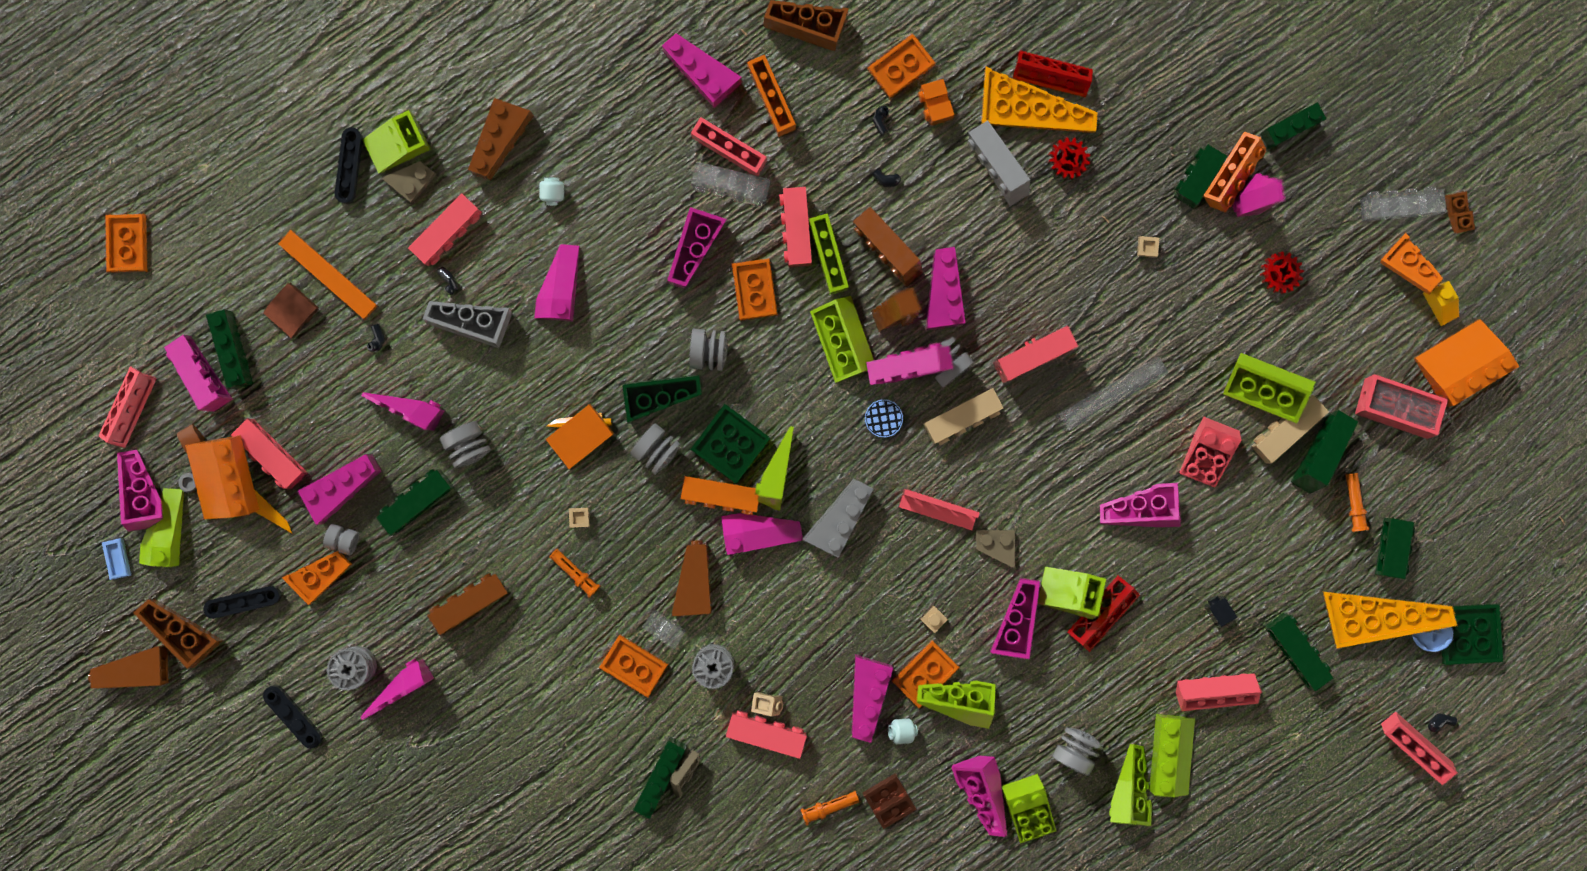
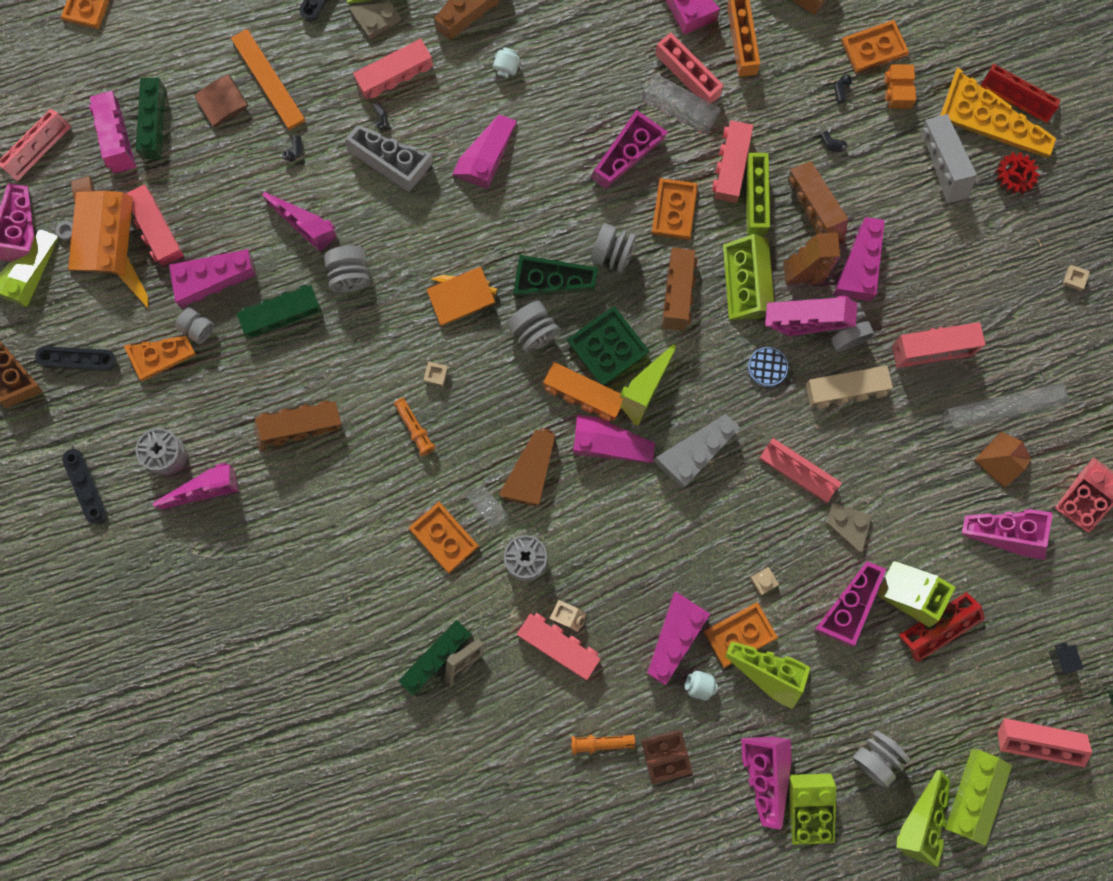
camera: 15 degrees right, 10 degrees down
none -> dark orange wedge [661,247,698,331]
none -> dark orange slope [974,432,1031,488]

